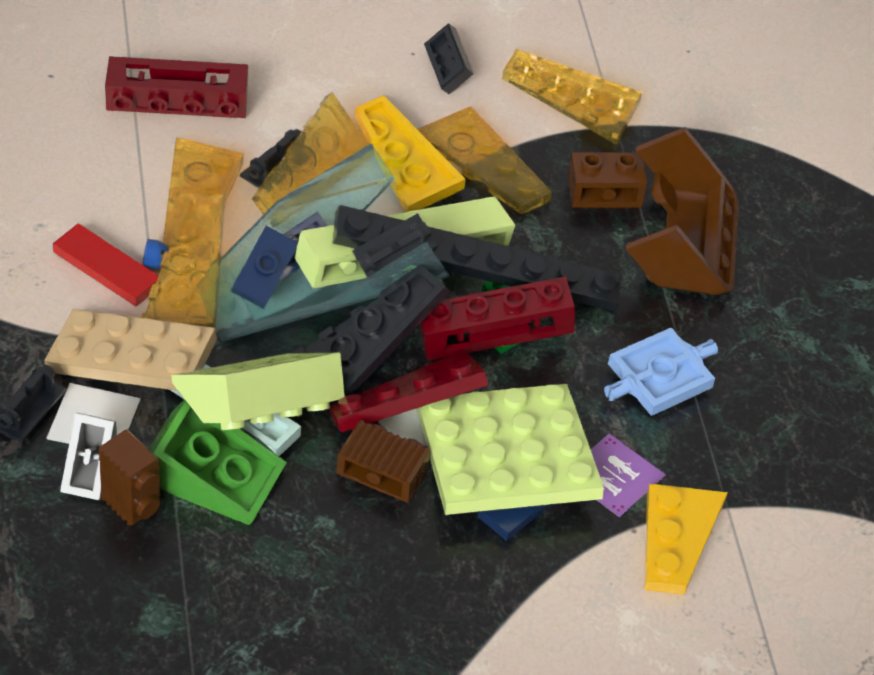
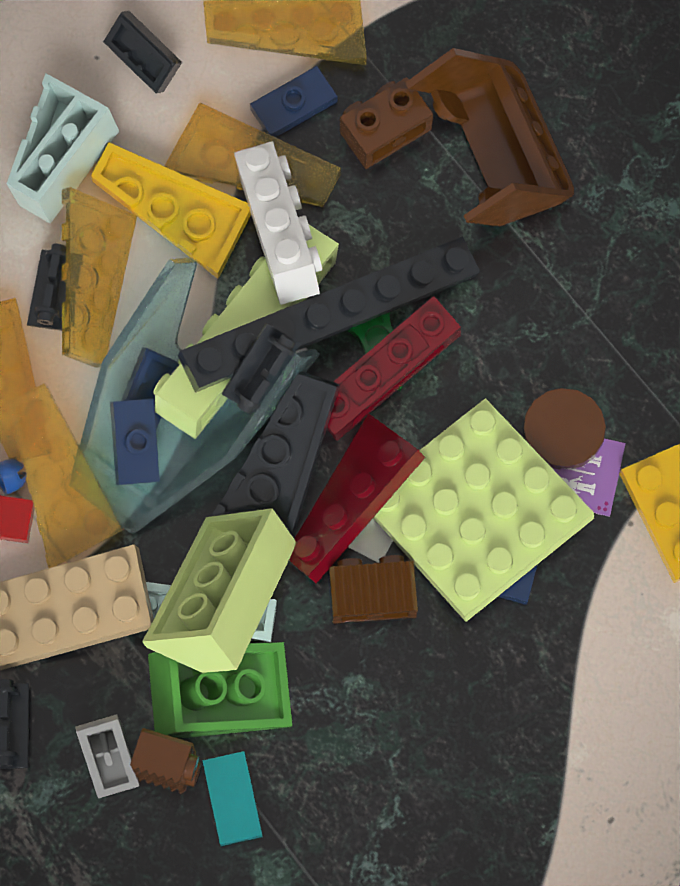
camera: 25 degrees left, 25 degrees up
white sticker [46,383,141,444] -> none
light blue plate [604,328,718,416] -> none
none -> light aqua wedge [6,73,119,224]
none -> teal tile [202,751,263,846]
none -> white brick [234,141,322,305]
none -> dark blue plate [250,66,338,140]
none -> reddish brown tile [523,388,606,470]

